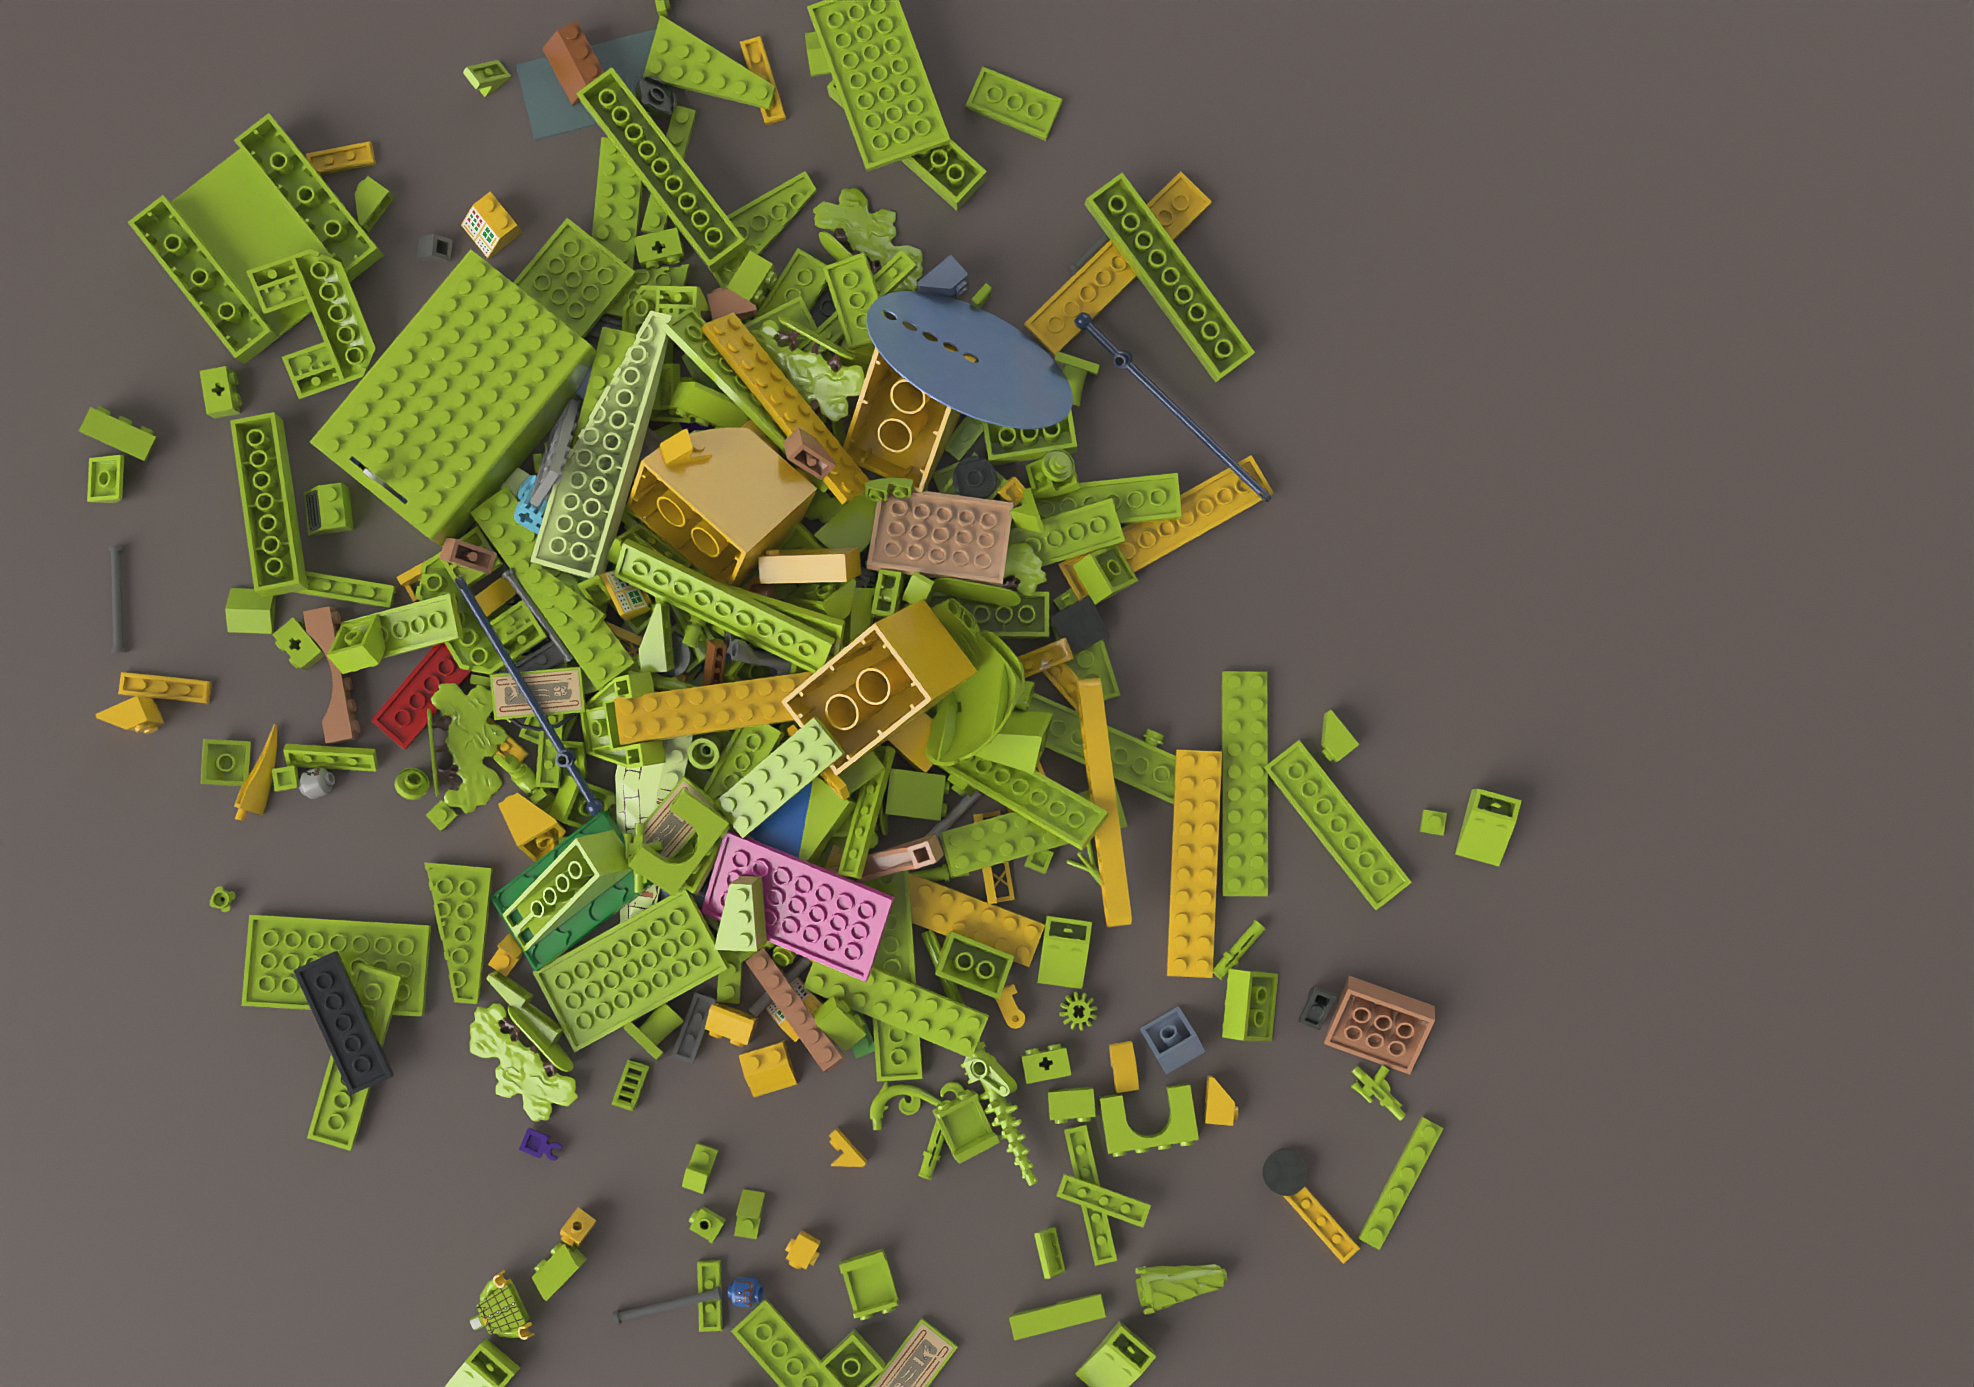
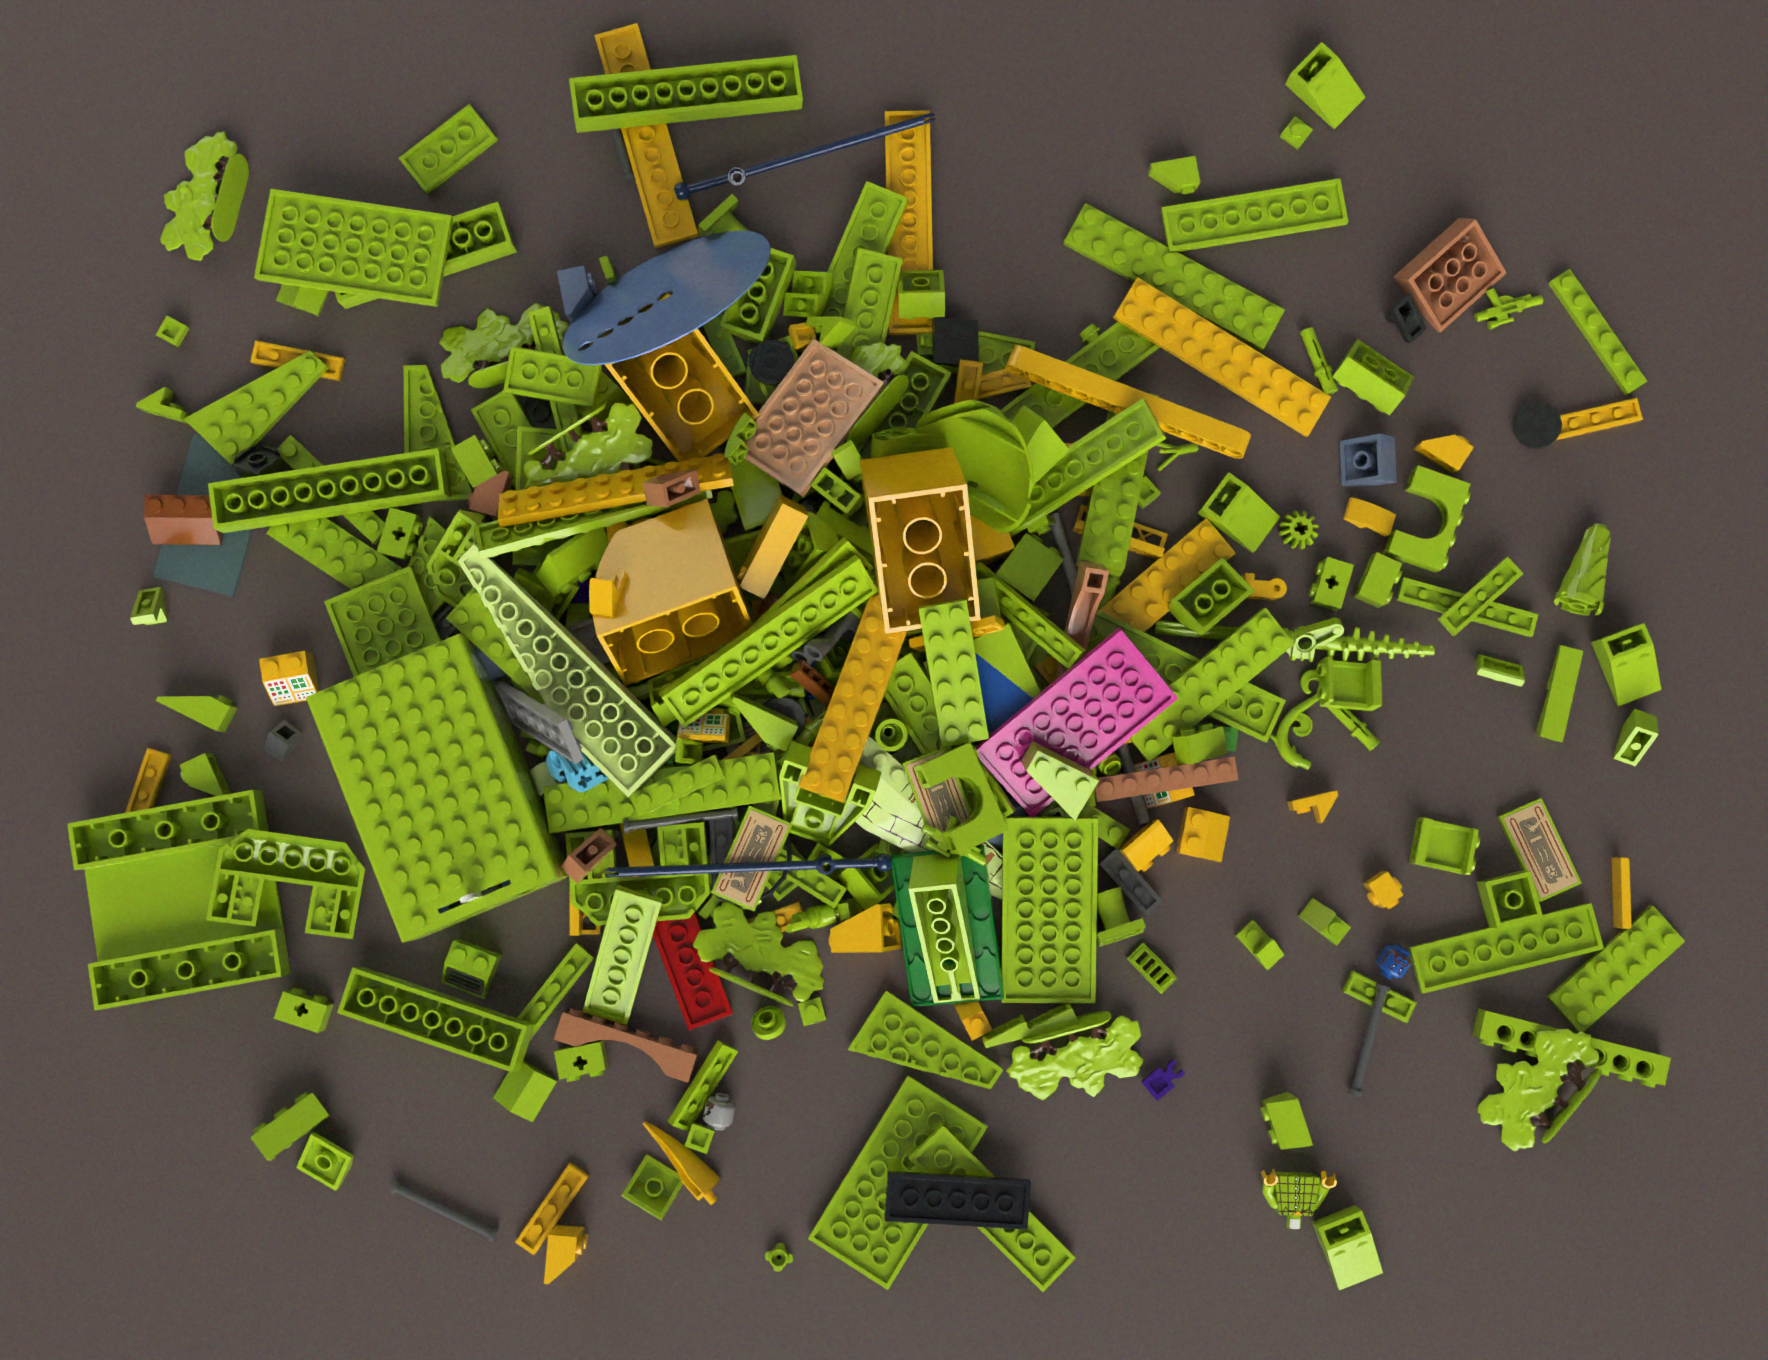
camera: 60 degrees left, 0 degrees up
lime slope [327,614,386,674] -> none
yellow brick [560,1207,596,1247] -> none
lime brick [688,1206,726,1243] -> none
lime plate [1041,449,1075,482] -> none
none -> lime slope [156,695,238,732]

